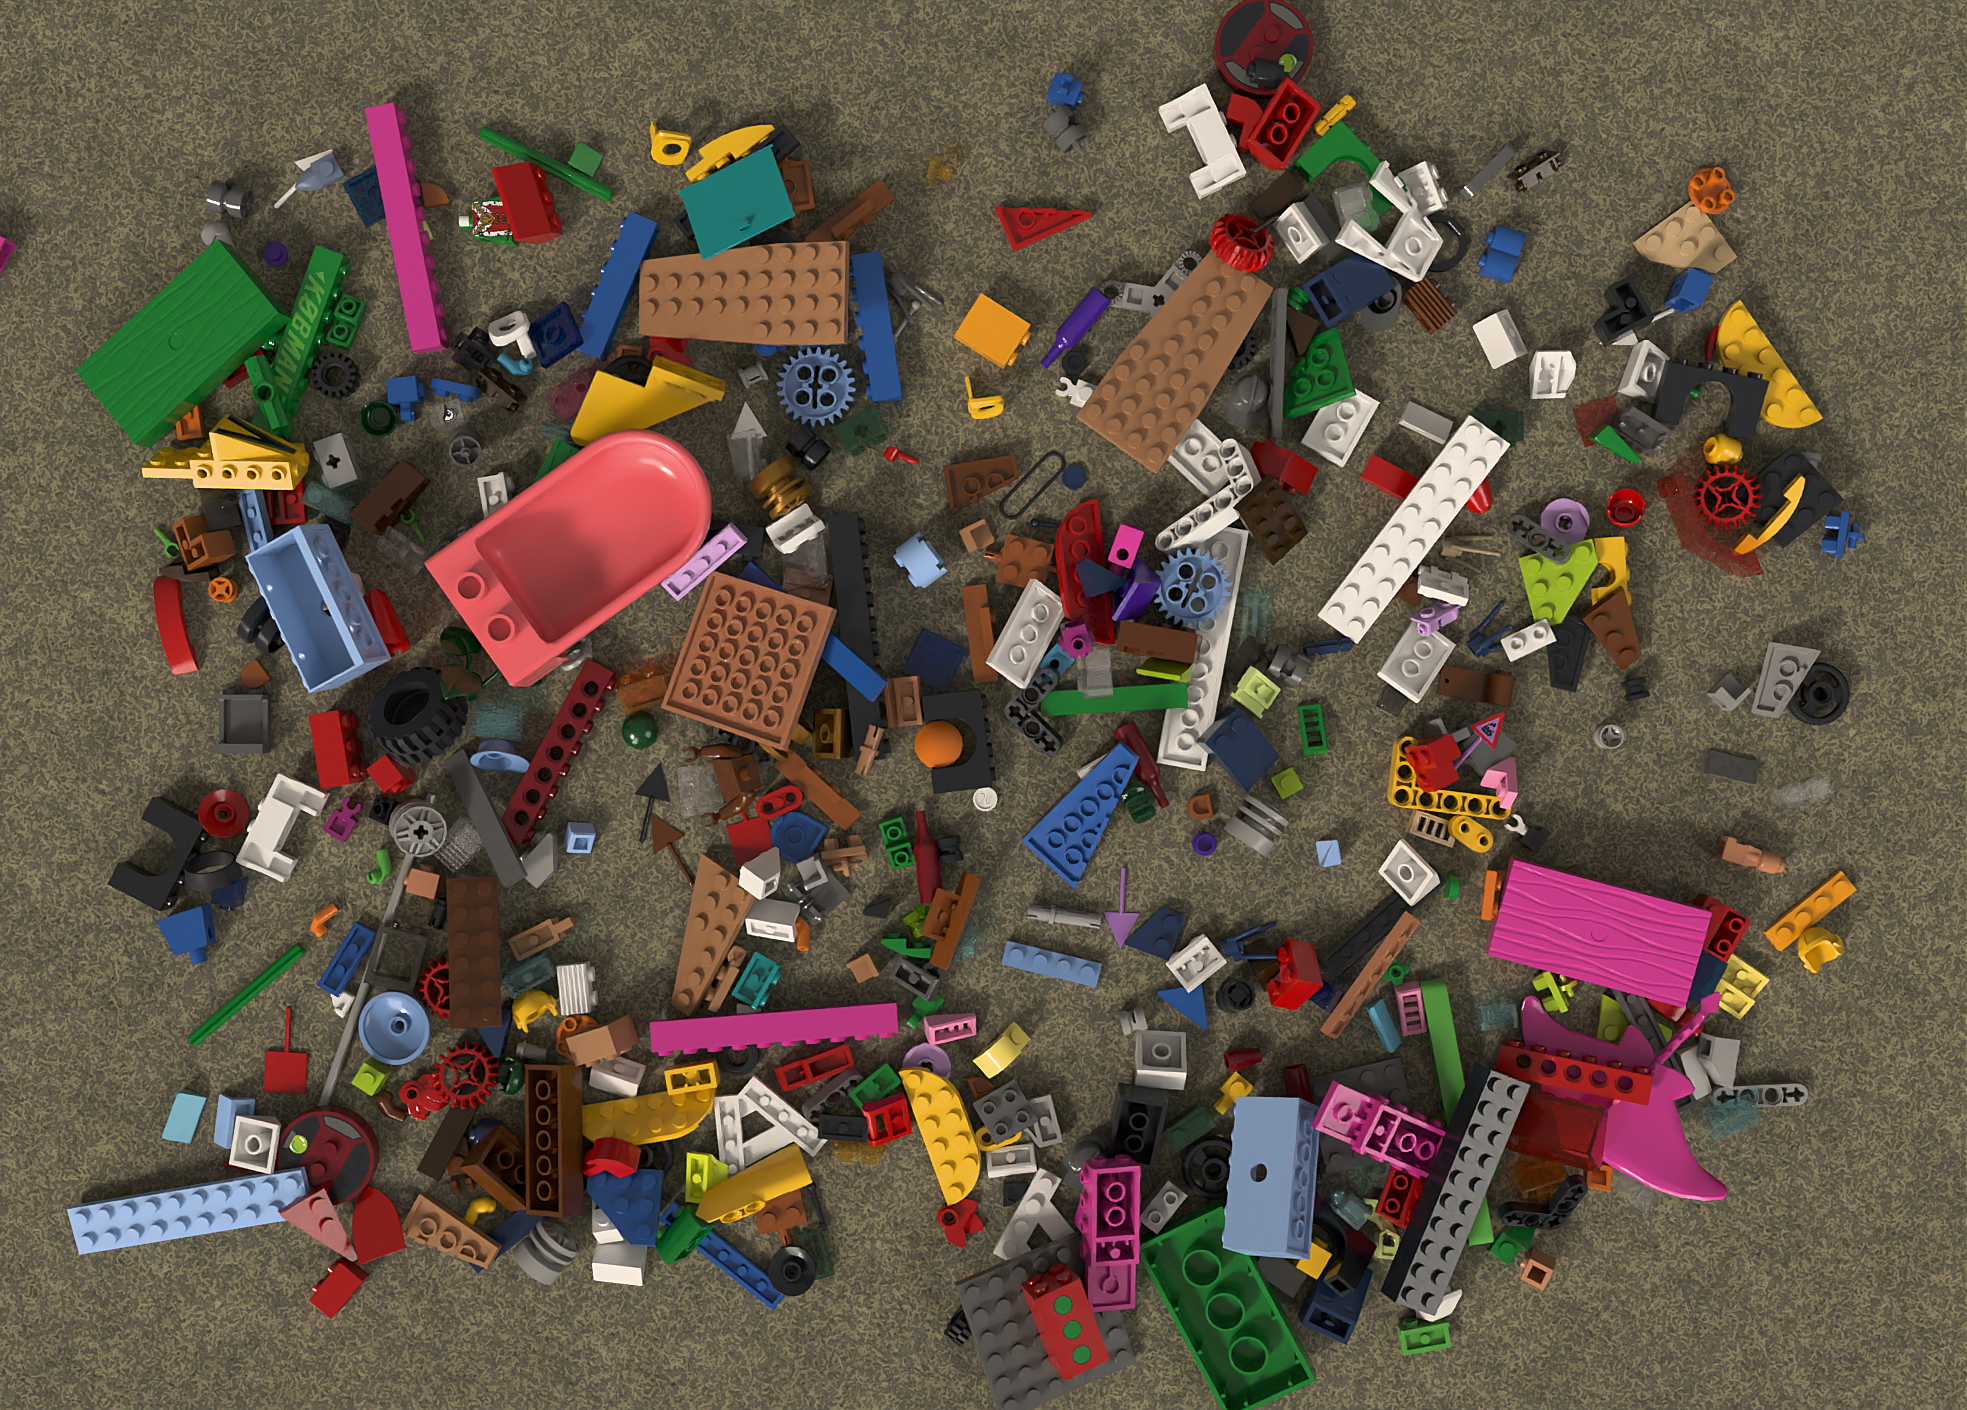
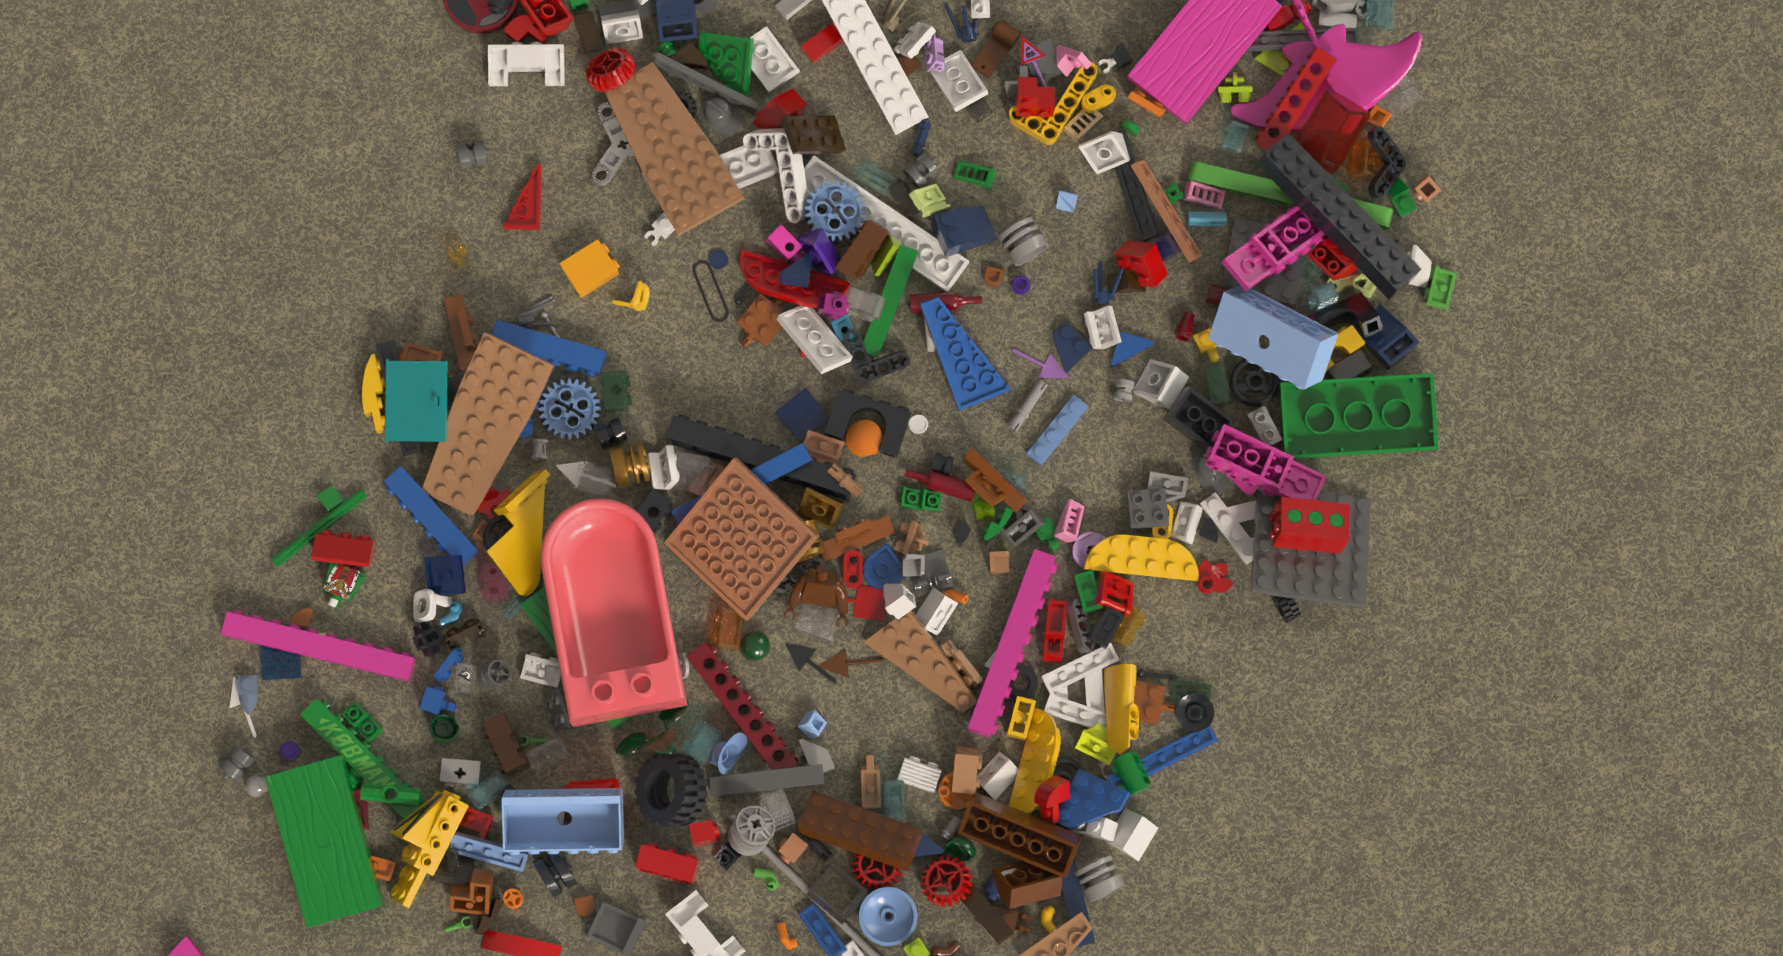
camera: 65 degrees left, 10 degrees down
black tyre [311,353,361,399] -> none
magenta plate [323,796,364,842] -> none
red plate [399,1073,448,1120] -> none
yellow cap [512,989,558,1033] -> none
yellow piece [650,121,691,165] -> none
lavender tile [661,522,748,601] -> none
teal bracket [731,951,783,1010] -> none
red hand [883,446,918,465] -> none
light blue brick [893,531,948,588] -> none
reddish brown wing [943,454,1019,514] -> none
medium nougat panel [959,518,995,555] -> none
dark orange bracket [962,584,998,683] -> none
dark orange tile [966,1076,997,1101] -> none
light yellow brick [973,1022,1031,1079] -> none
dark purple piece [1040,286,1112,368] -> none
blue brick [1046,72,1085,111] -> none
black tile [1062,351,1086,376] -> none
clear green gear [1121,781,1156,824] -> none
black wheel [1215,978,1256,1014] -> none
black piece [1252,196,1307,233] -> none
lime plate [1270,766,1304,800] -> none

